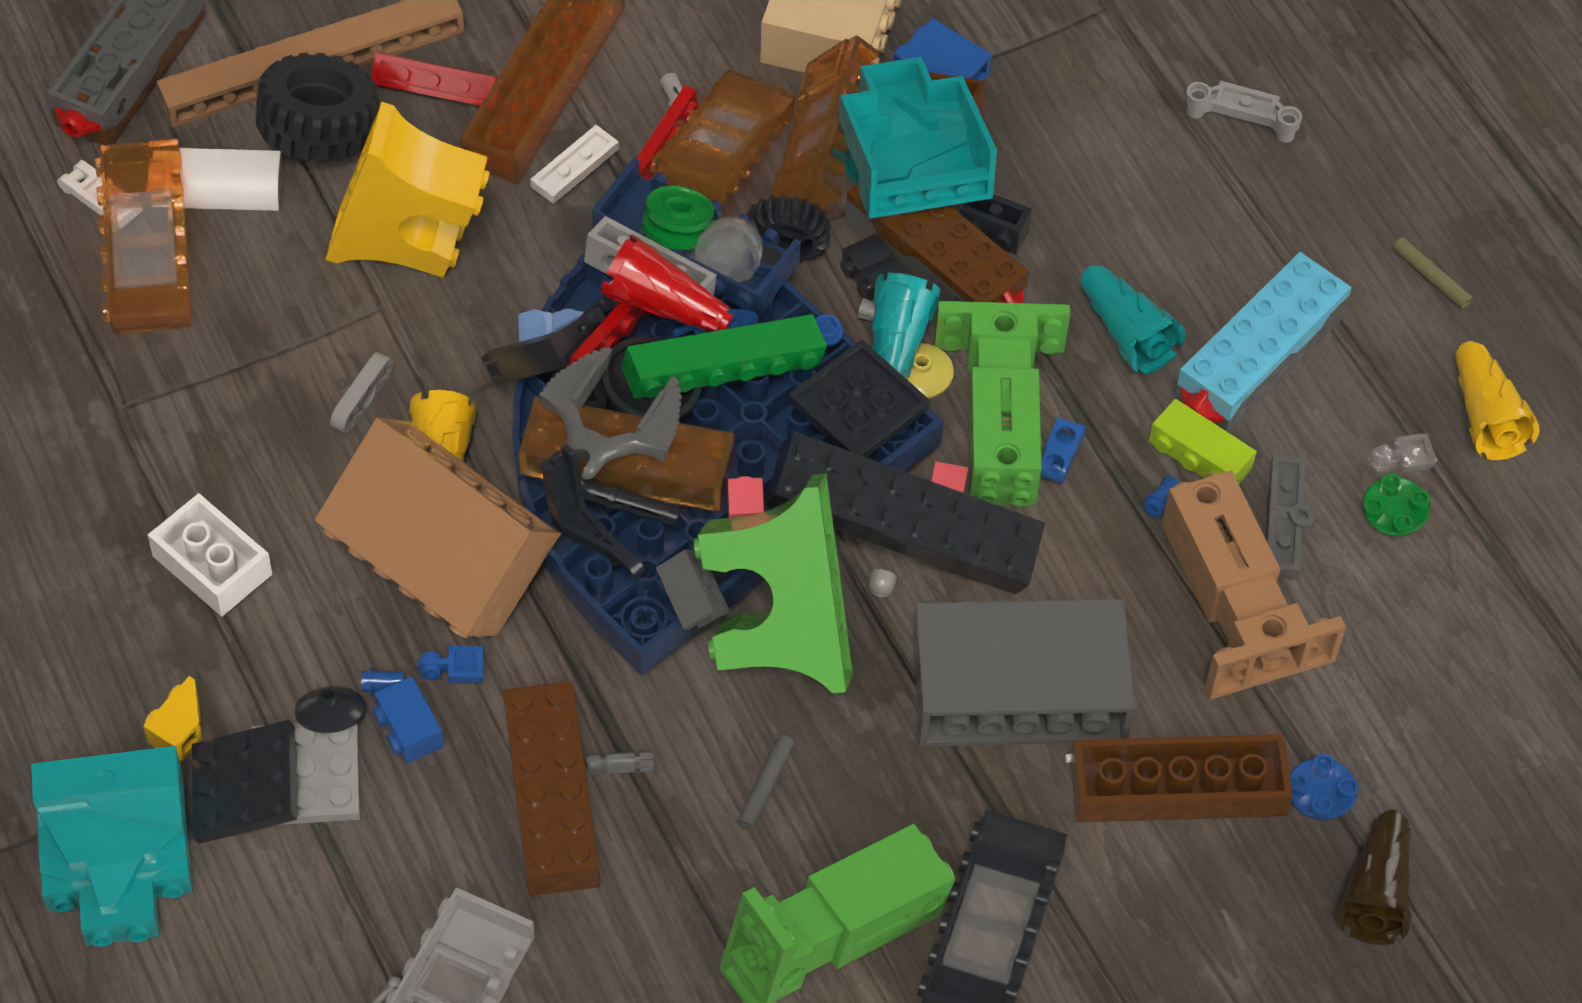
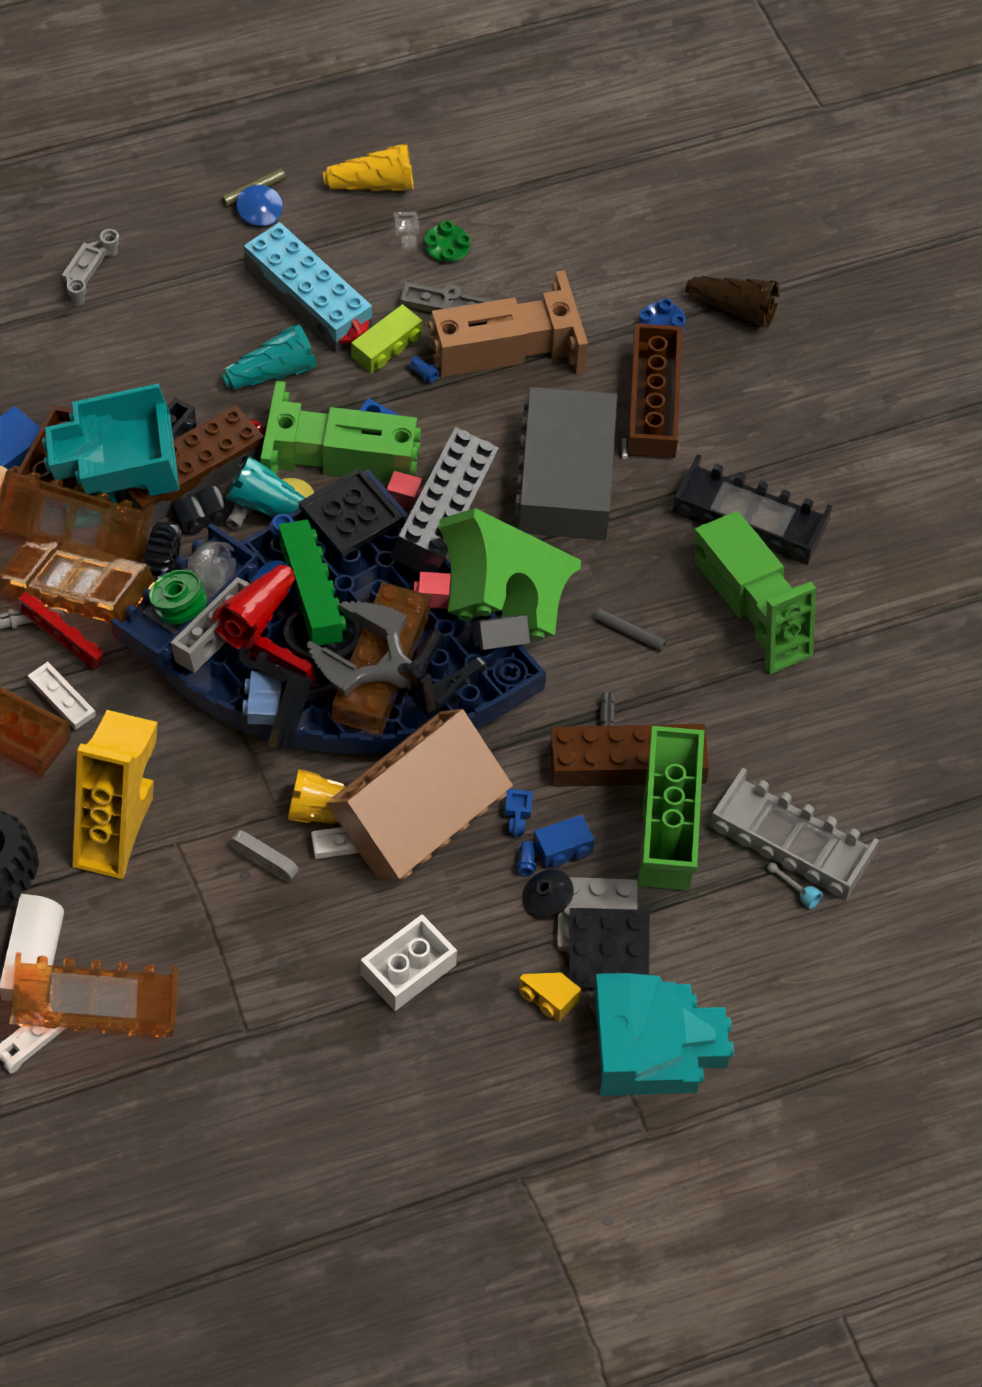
camera: 85 degrees left, 0 degrees up
none -> blue dish [237,185,283,226]
none -> bright green piece [638,726,704,891]

